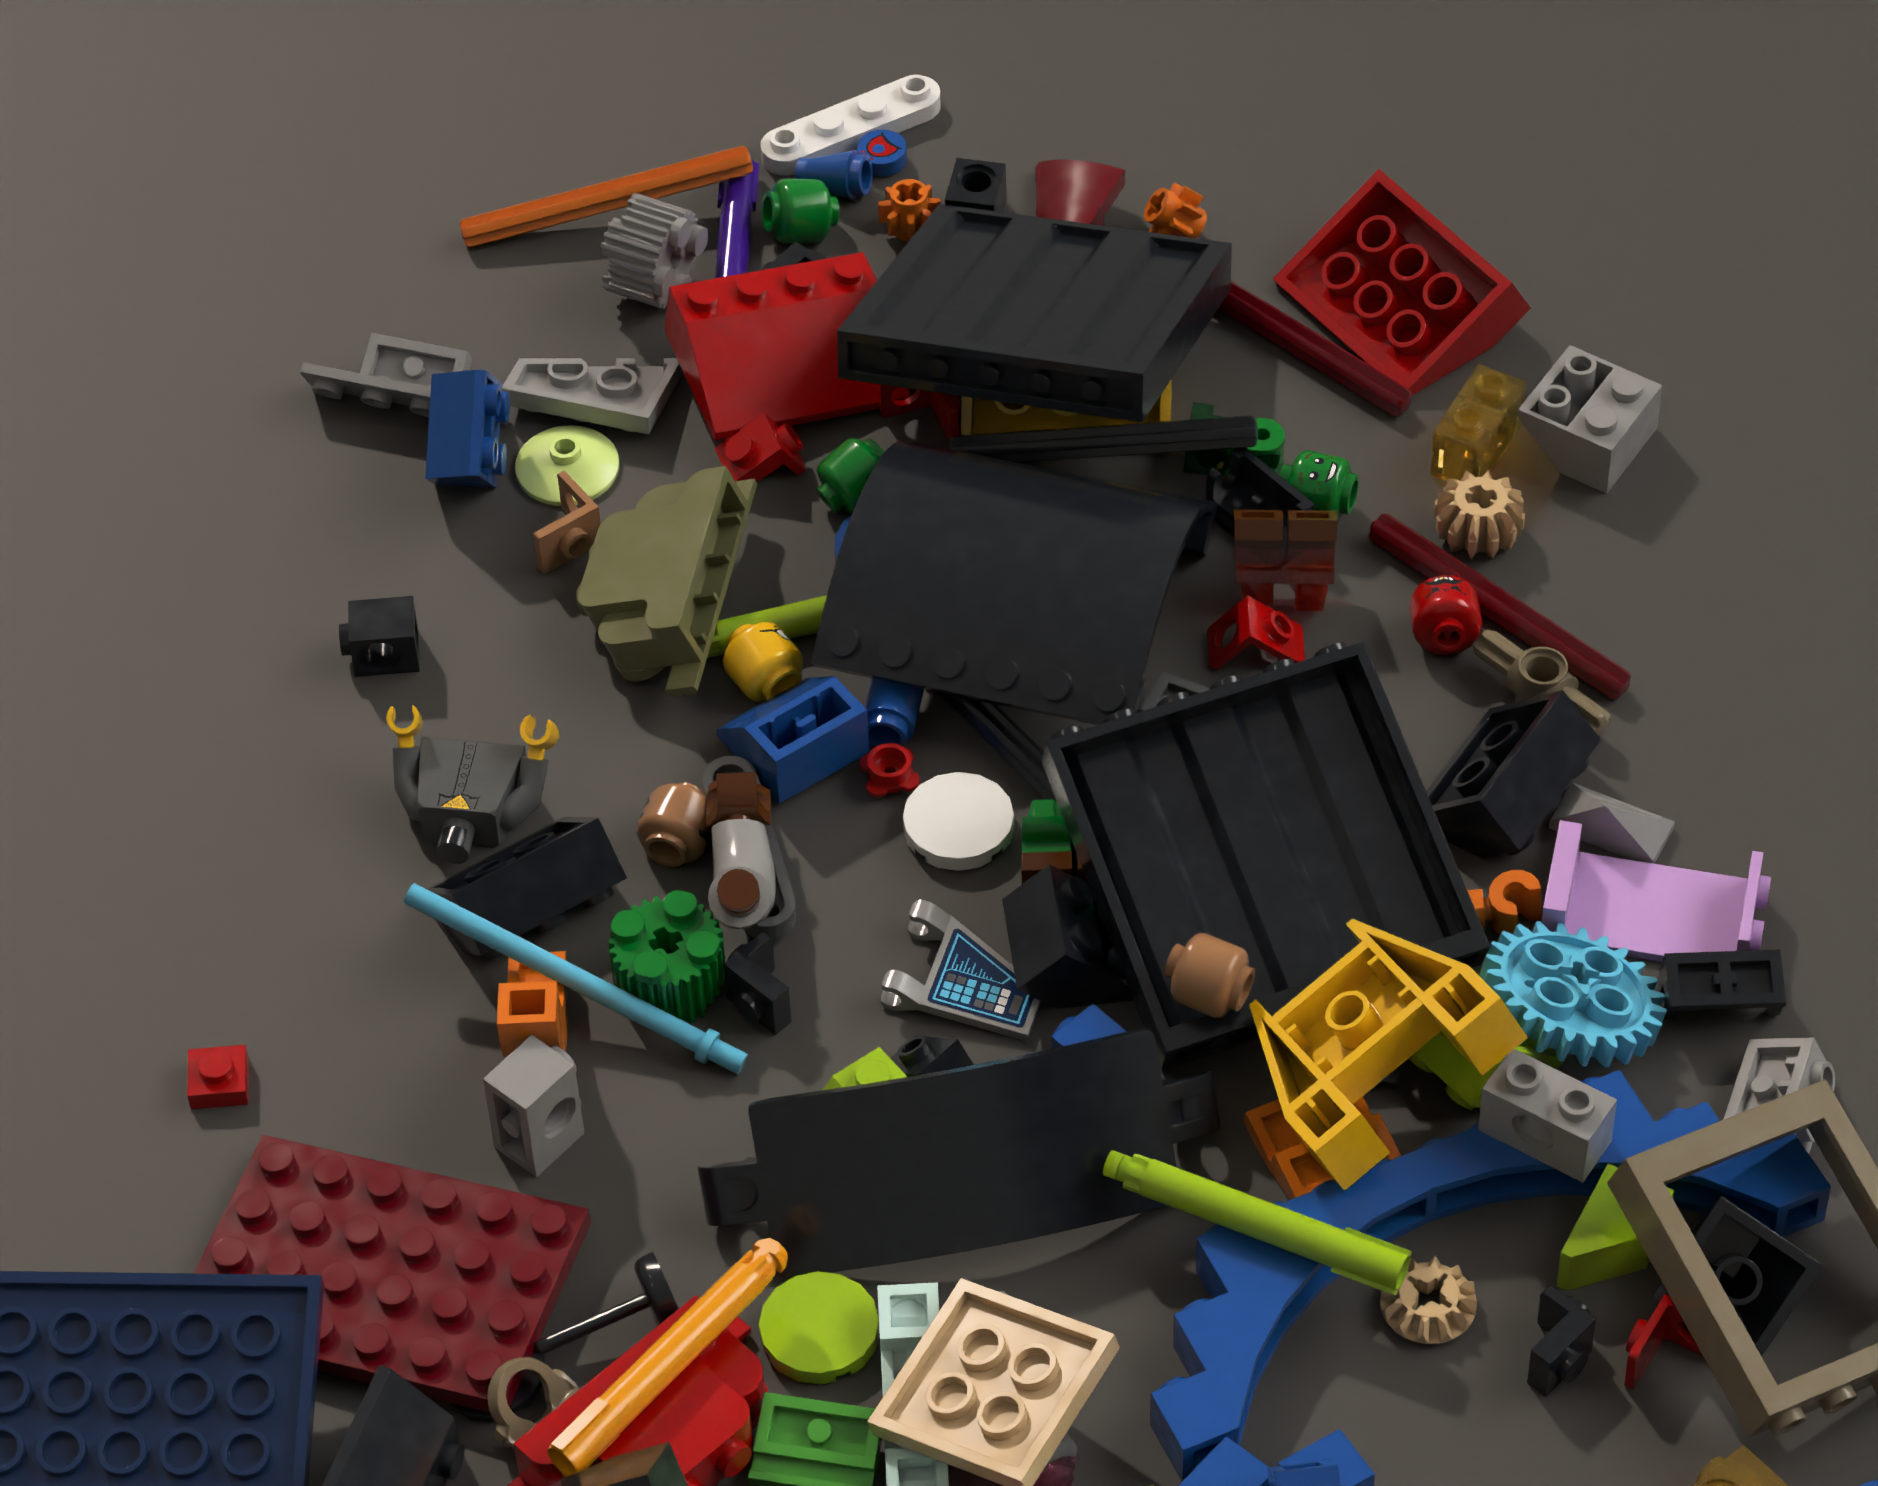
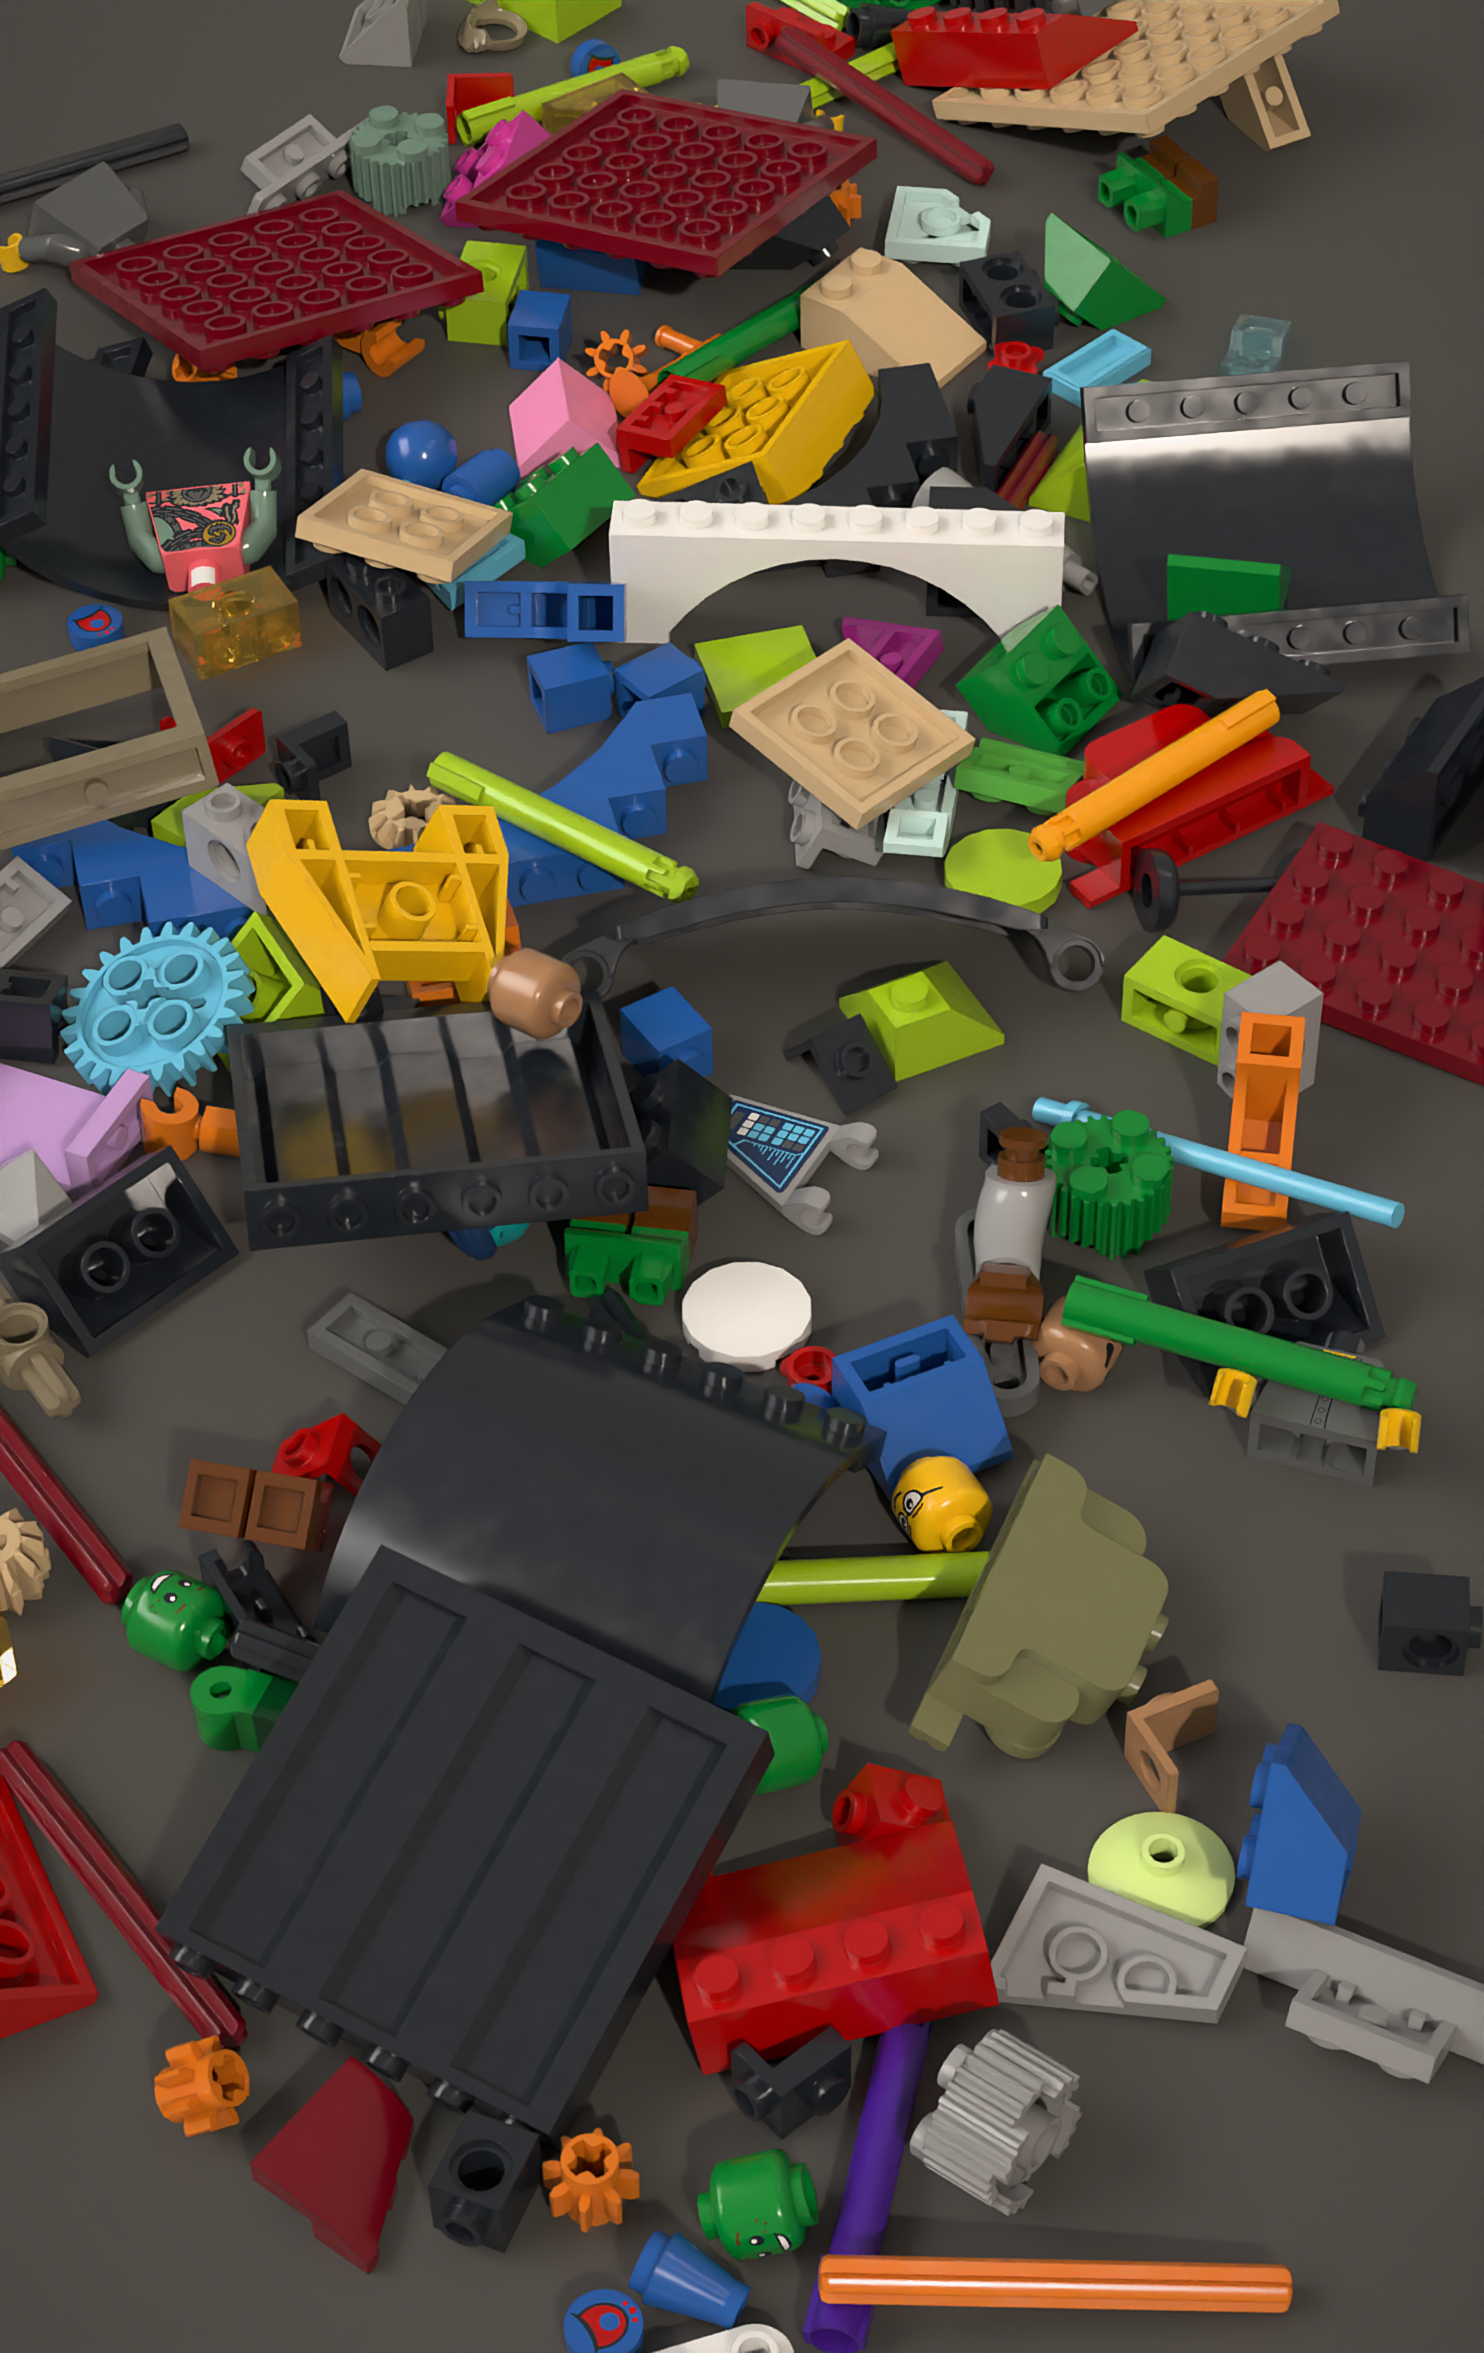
camera: 170 degrees left, 5 degrees down
dark tan piece [487,1357,579,1450] -> none
red head [1409,575,1482,656] -> none
none -> green piece [1061,1275,1418,1412]
none -> lime brick [1121,935,1252,1066]

